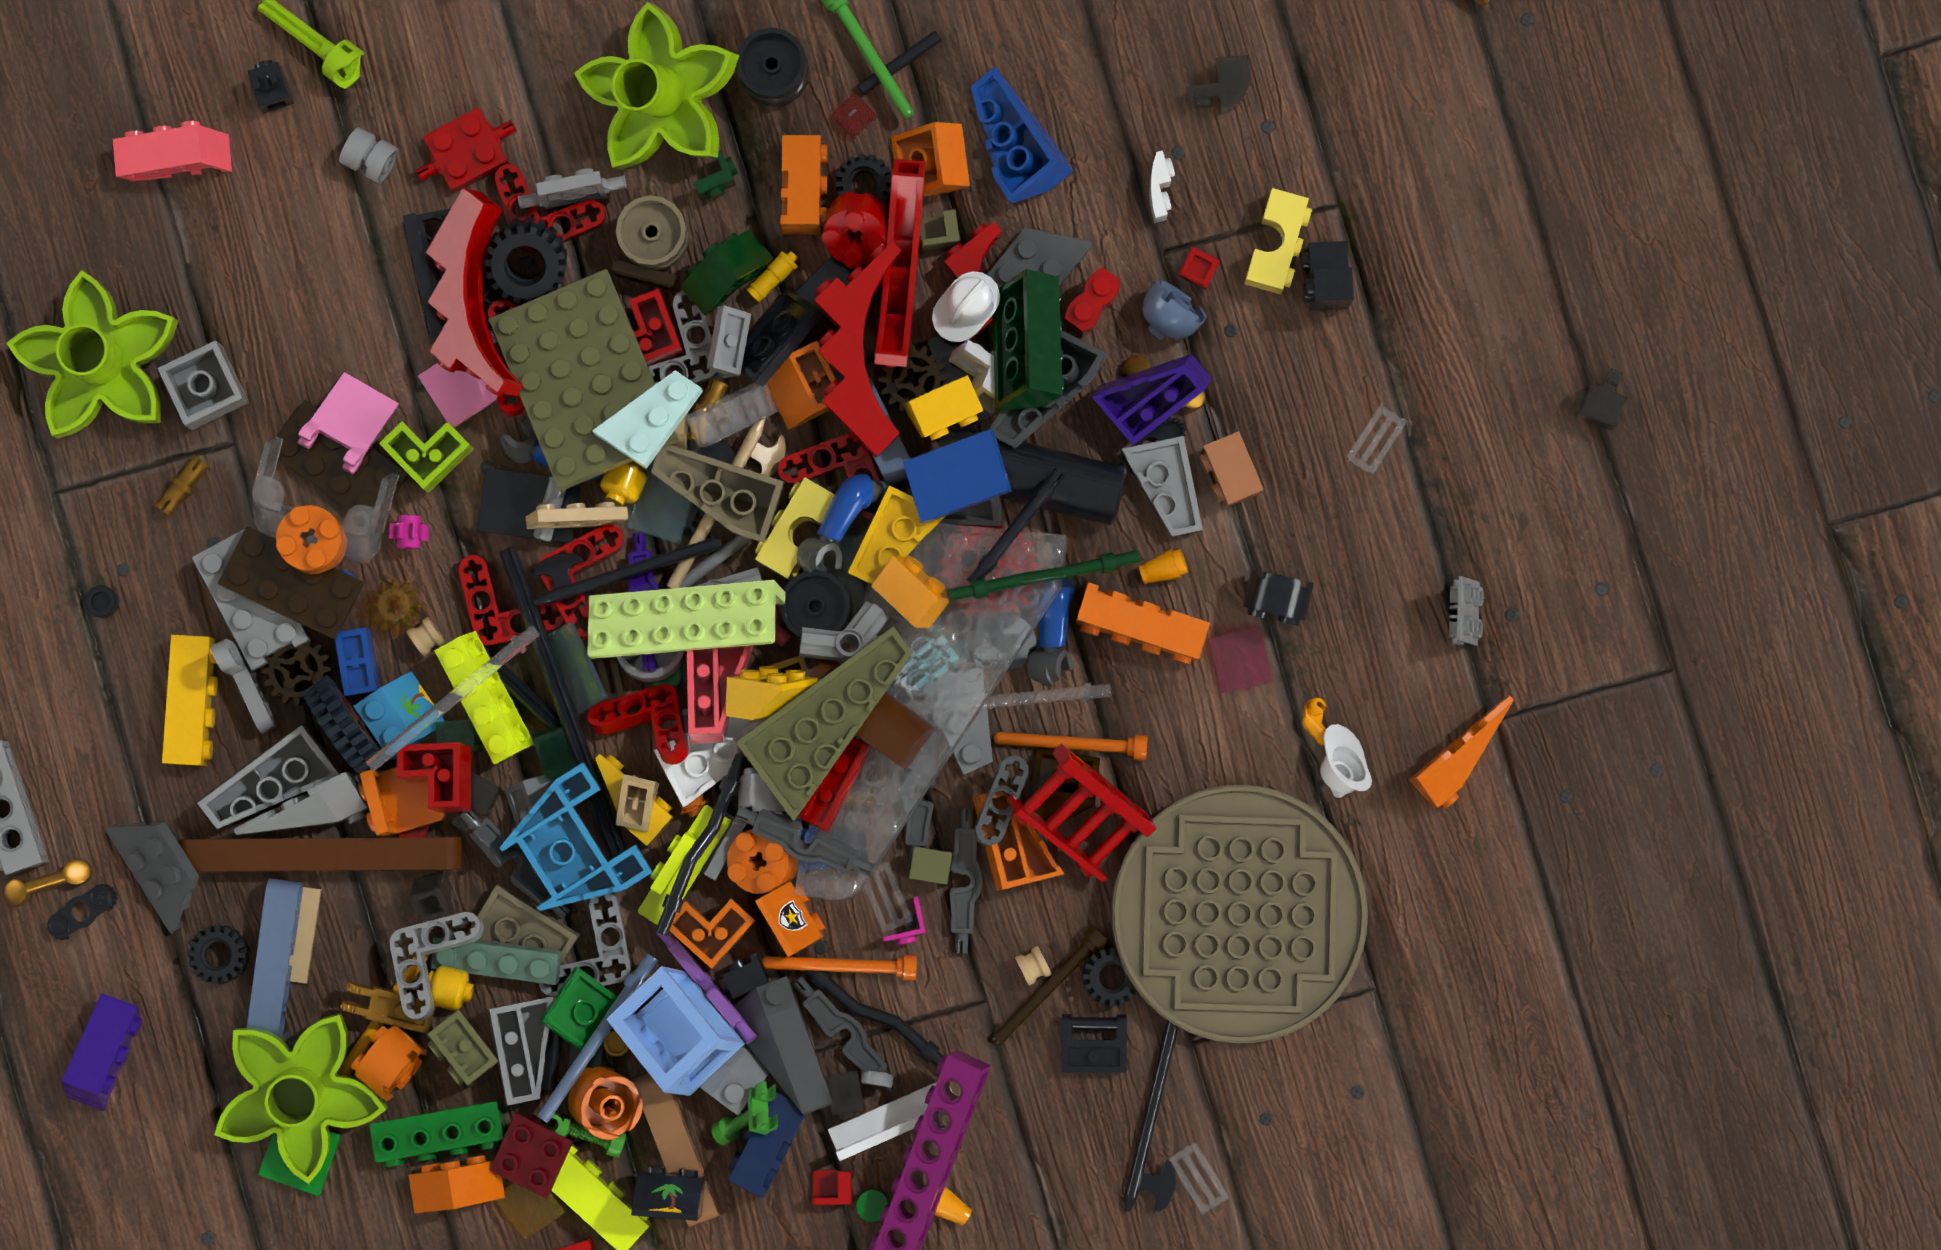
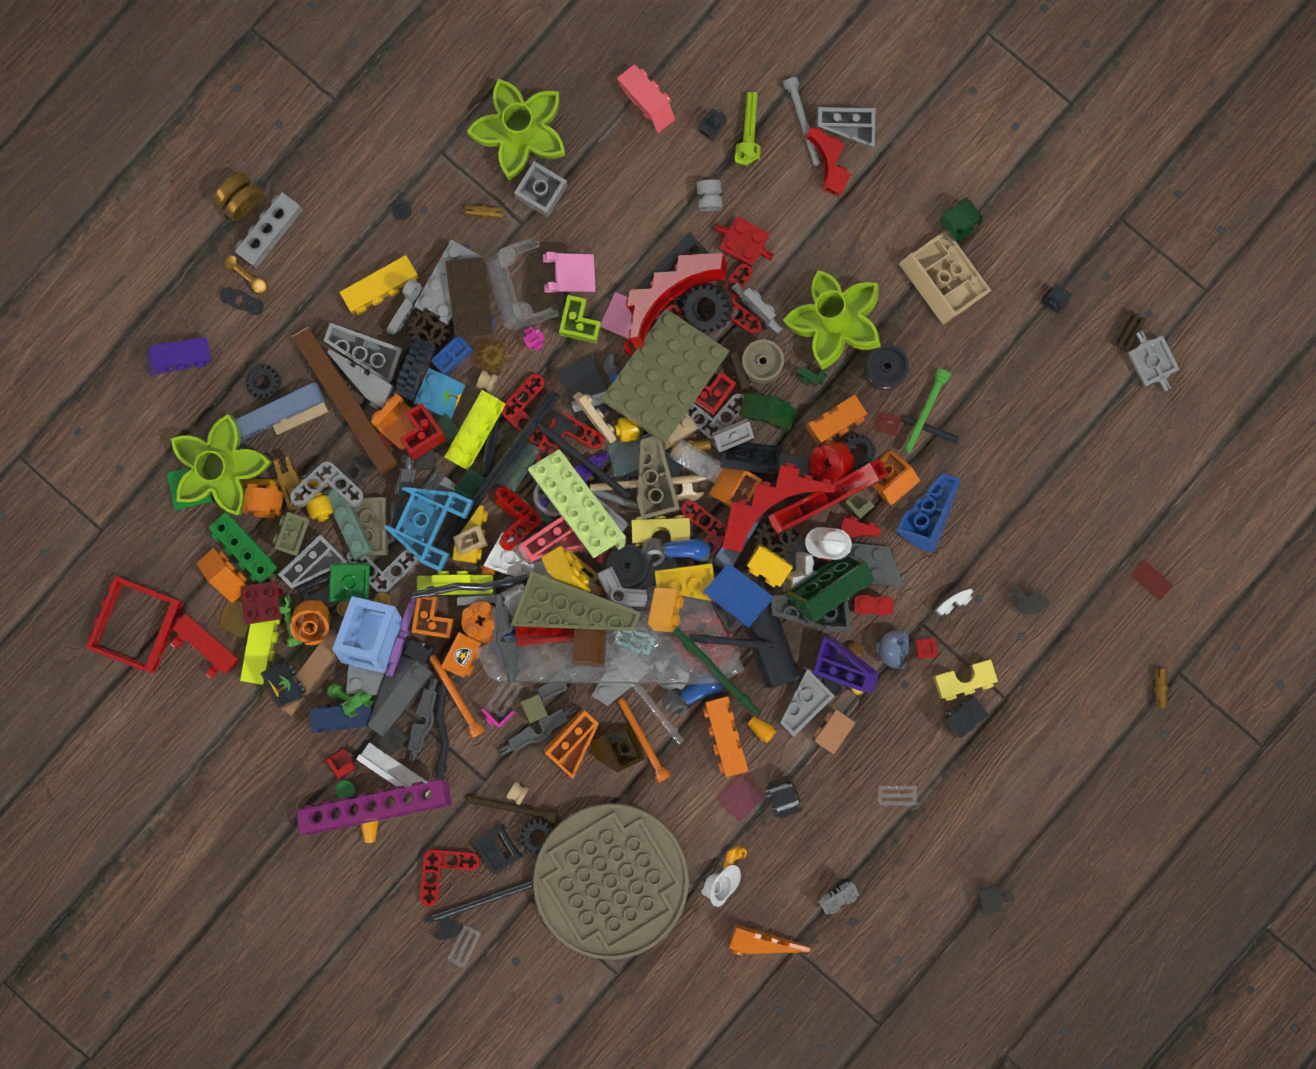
camera: 55 degrees right, 0 degrees up
dark grey wing [105,822,199,934] -> none
orange brick [276,505,347,574] -> none
clear bar [366,625,540,772] -> none
sand blue bar [537,953,658,1123] -> none
light aqua wing [592,370,703,469] -> none
yellow piece [746,251,798,303] -> none
light grey tile [860,1070,894,1088] -> none
dark grey beam [974,756,1029,846] -> none
red fence [1007,743,1157,883] -> none
none -> red beam [420,849,481,906]

